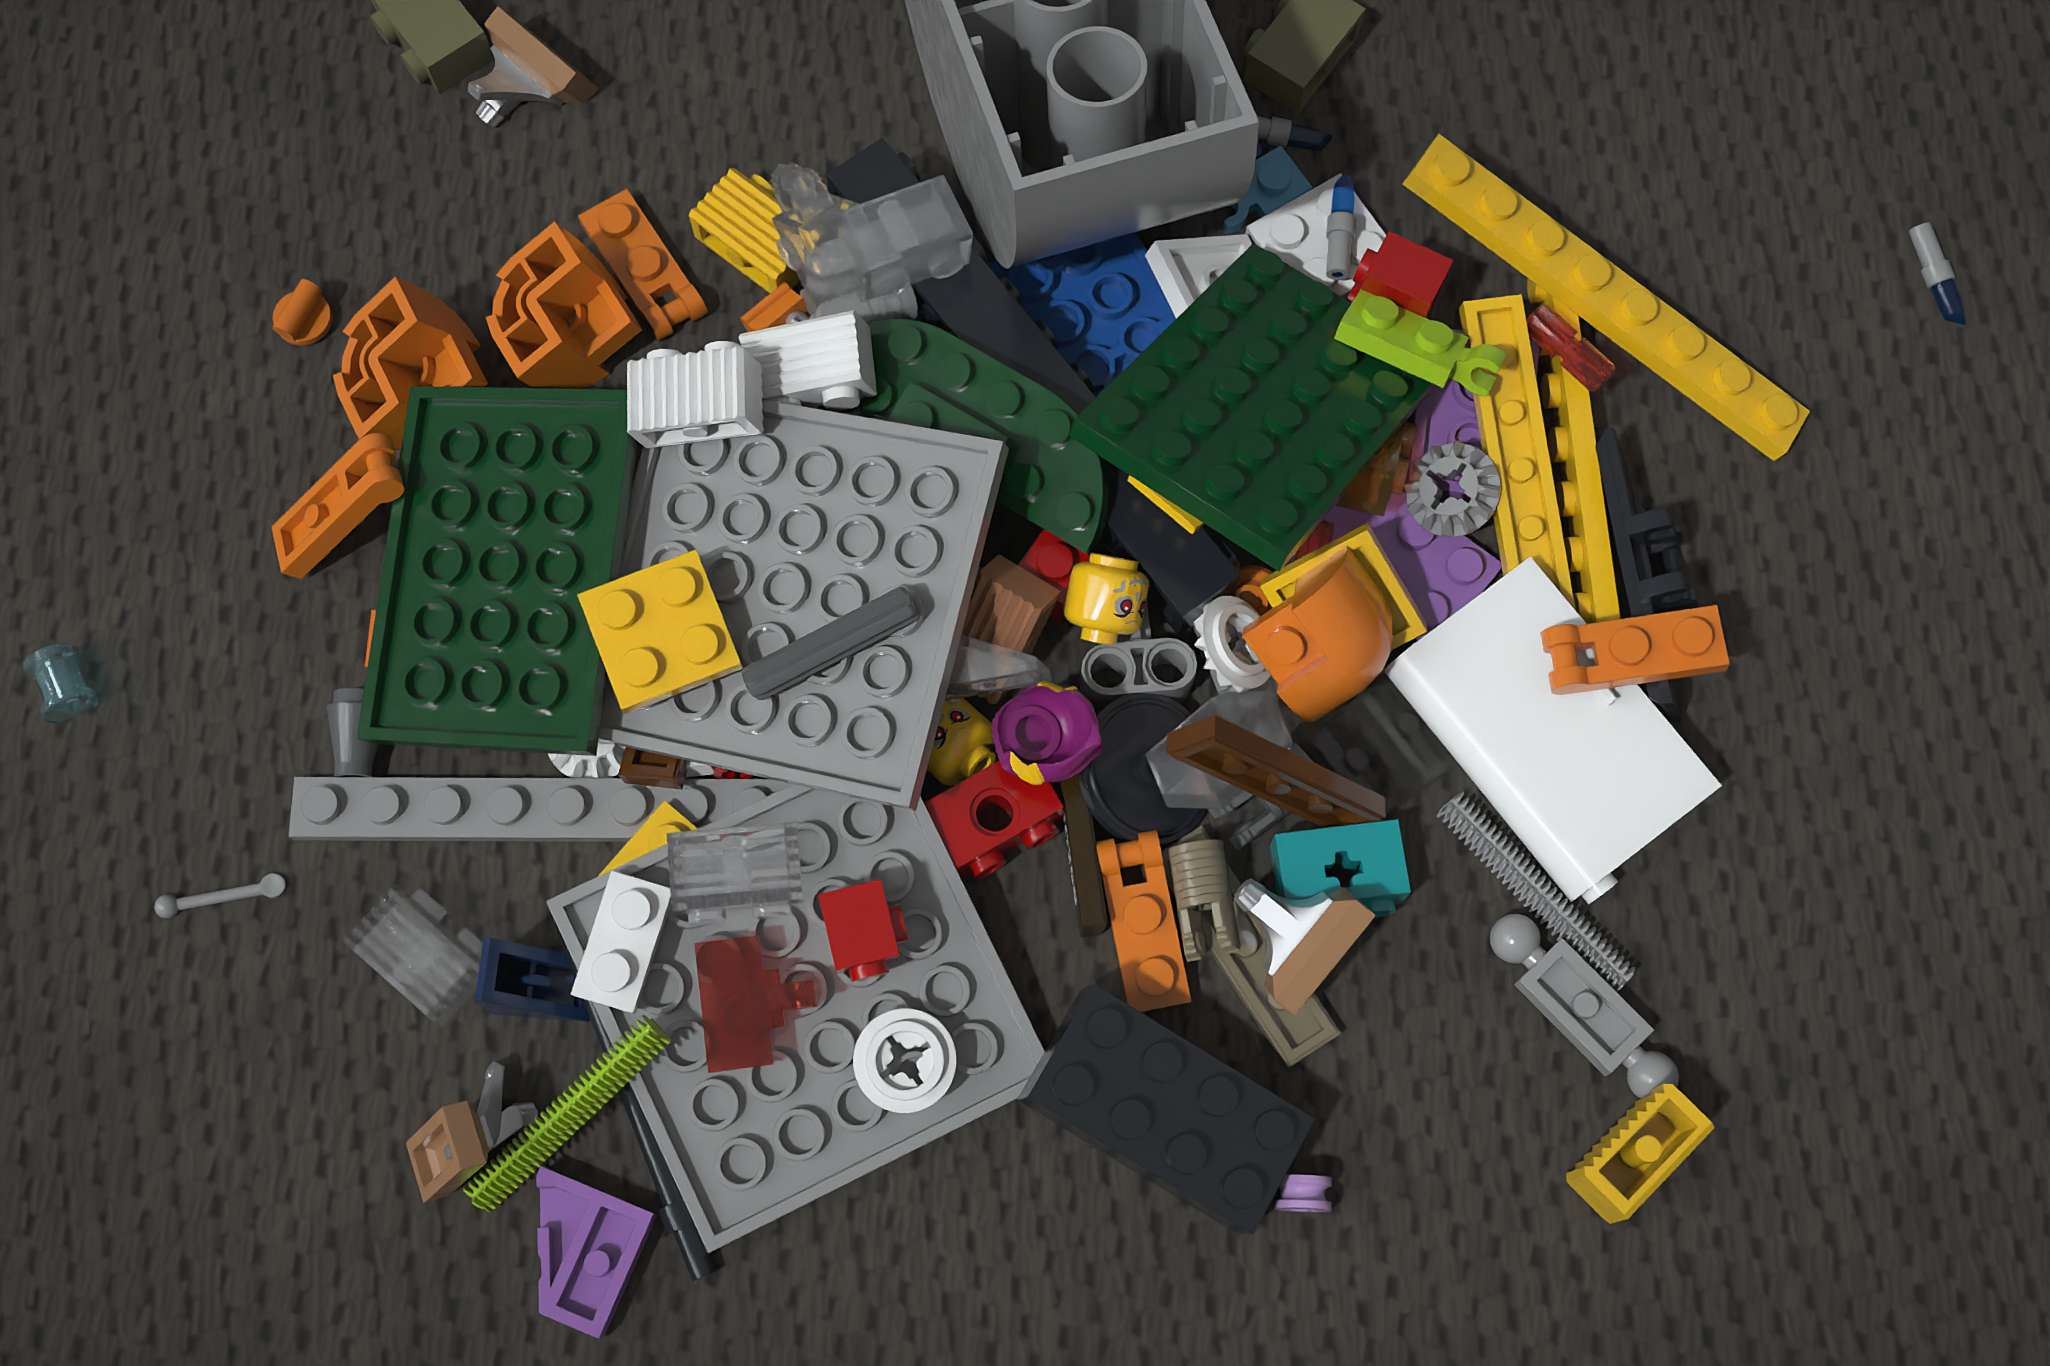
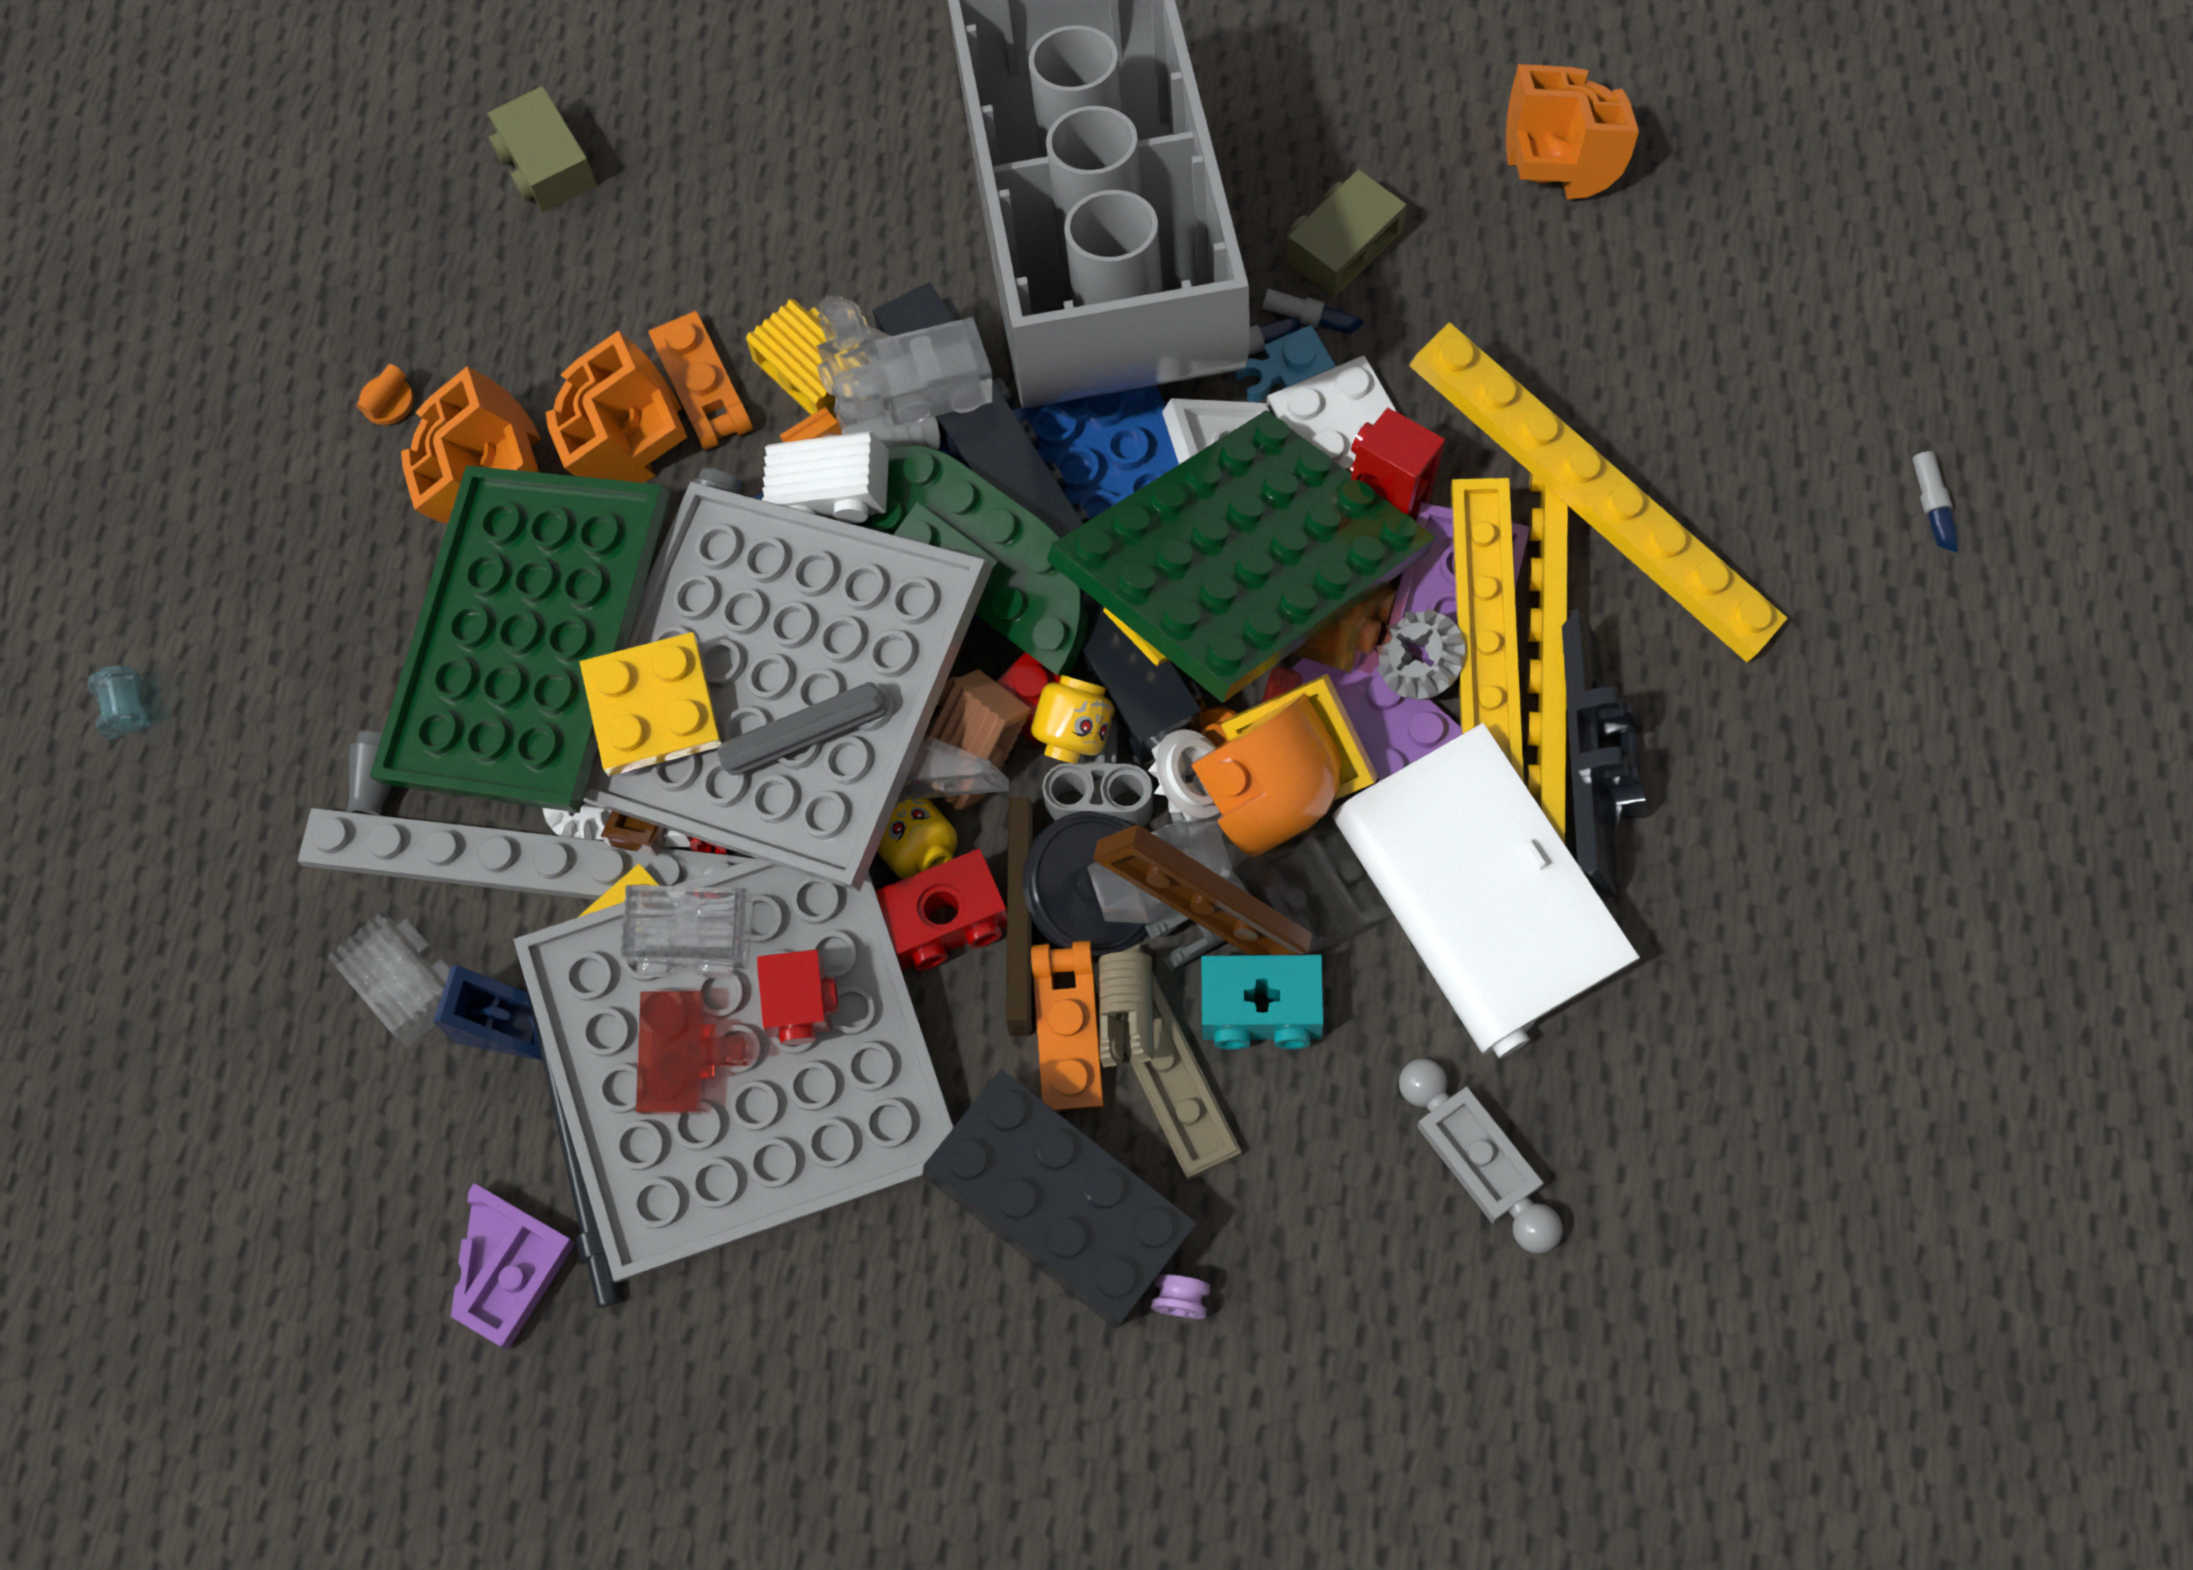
camera: 15 degrees right, 5 degrees down
light grey hinge [154,873,286,918] -> none
orange plate [272,433,404,579] -> none
medium nougat piece [406,1061,538,1203] -> none
lime axle [463,1014,671,1213] -> none
piece [468,6,599,127] -> none
white plate [571,871,675,1014] -> none
white brick [627,341,764,448] -> none
white gear [853,1008,956,1113] -> none
magenta hair [991,680,1103,785] -> none
piece [1234,879,1376,1016] -> none
light grey piece [1326,174,1356,280] -> none
lime plate [1334,289,1507,396] -> none
light grey axle [1437,791,1636,992] -> none
clear red piece [1526,304,1615,392] -> none
orange plate [1540,605,1730,695] -> none
yellow brick [1566,1084,1715,1224] -> none

